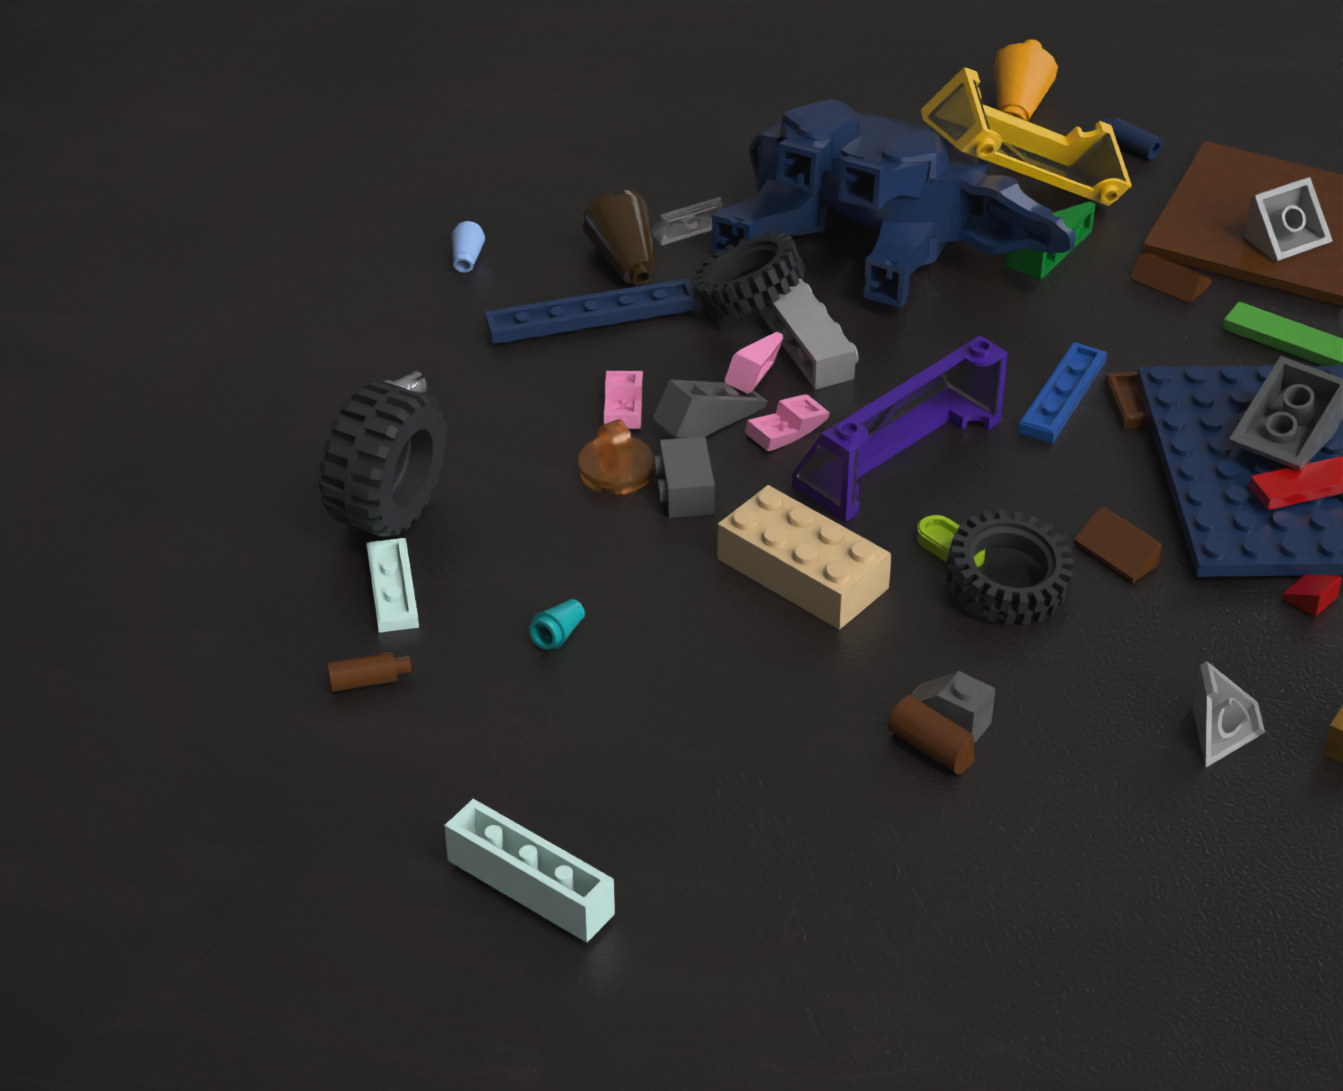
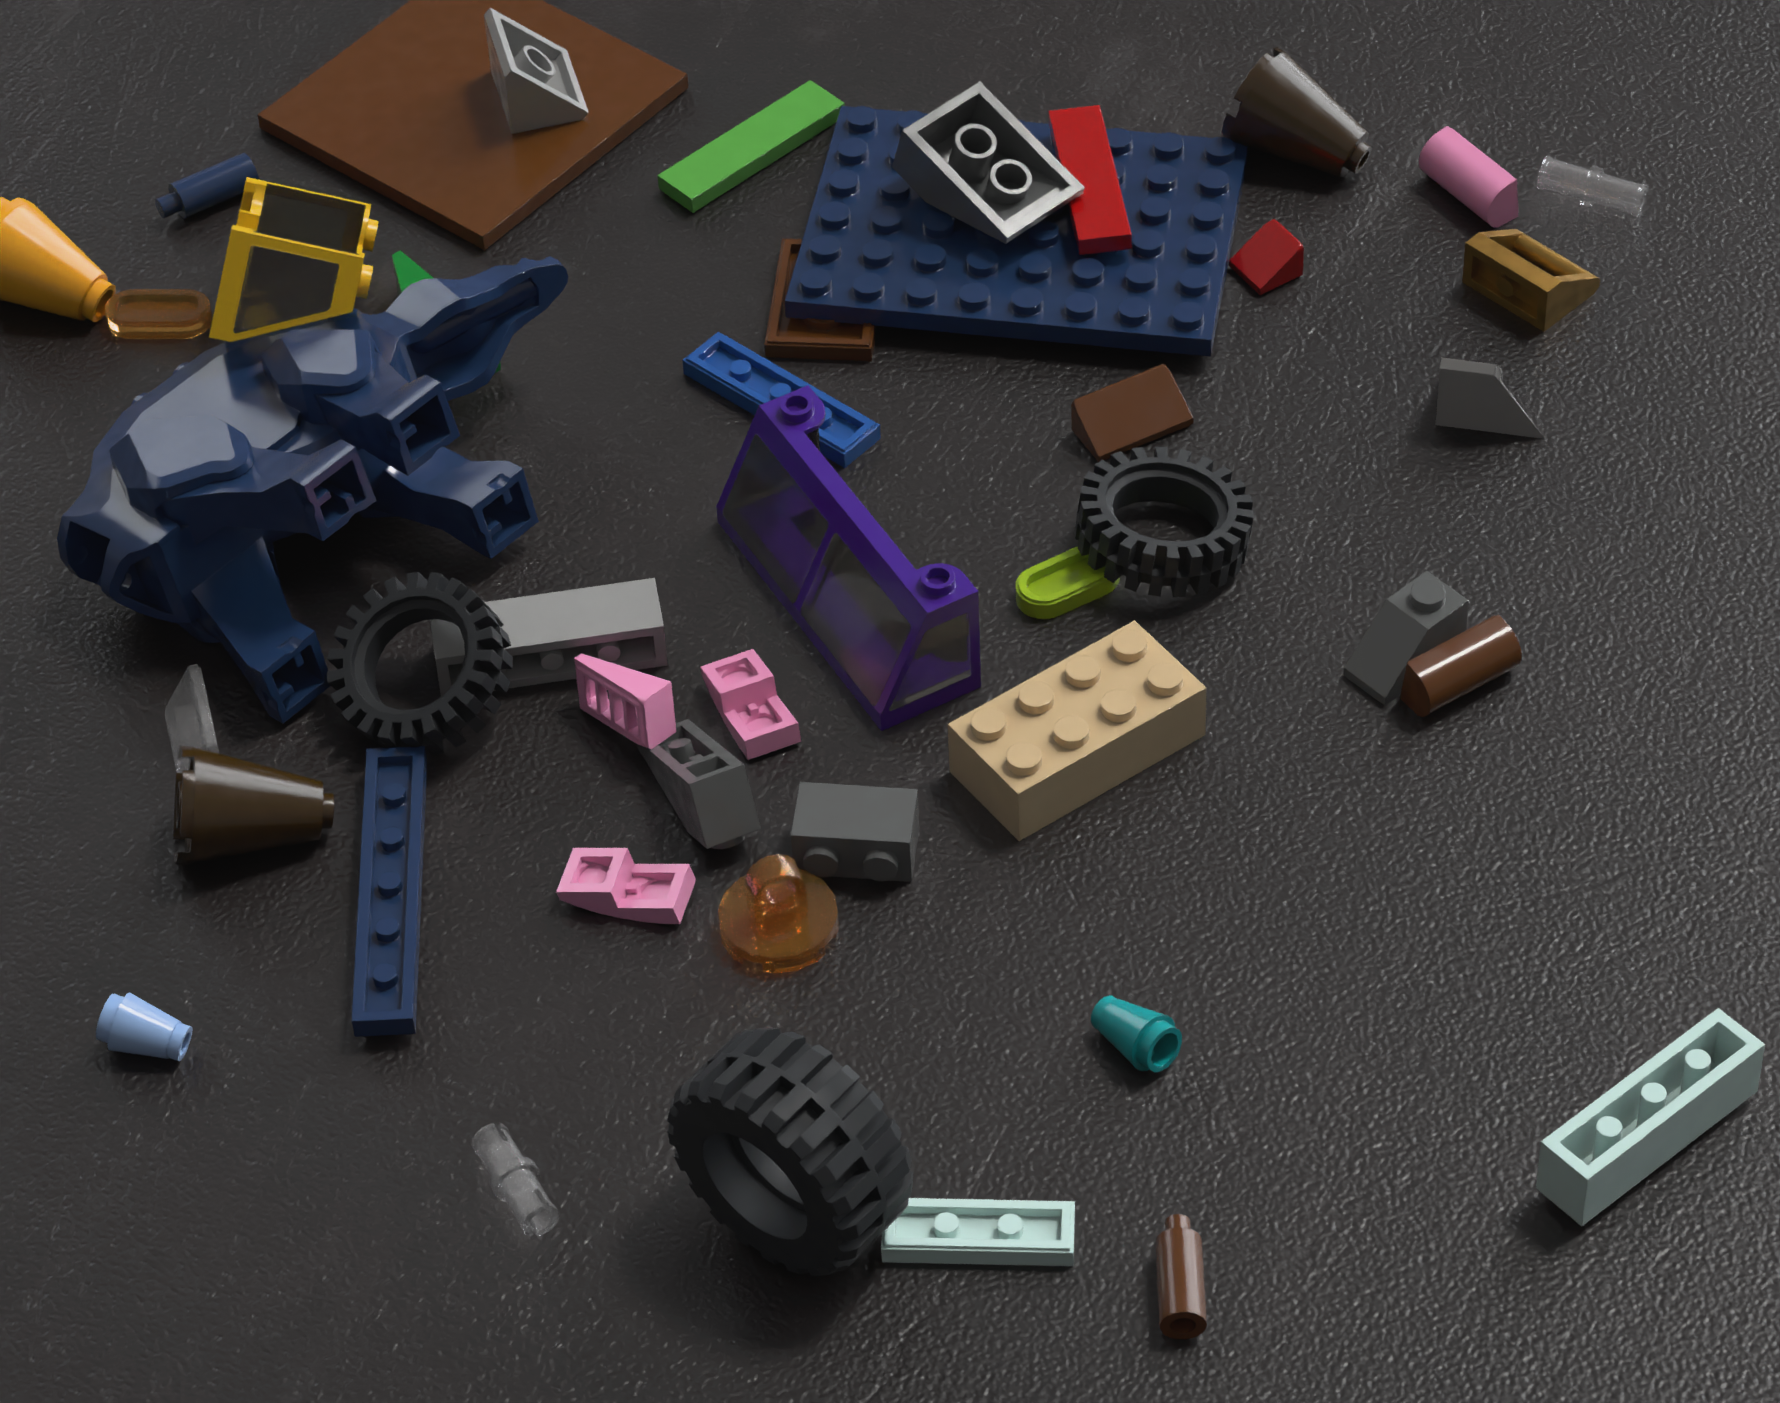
camera: 75 degrees left, 5 degrees up
reddish brown slope [1131,254,1212,302] -> none

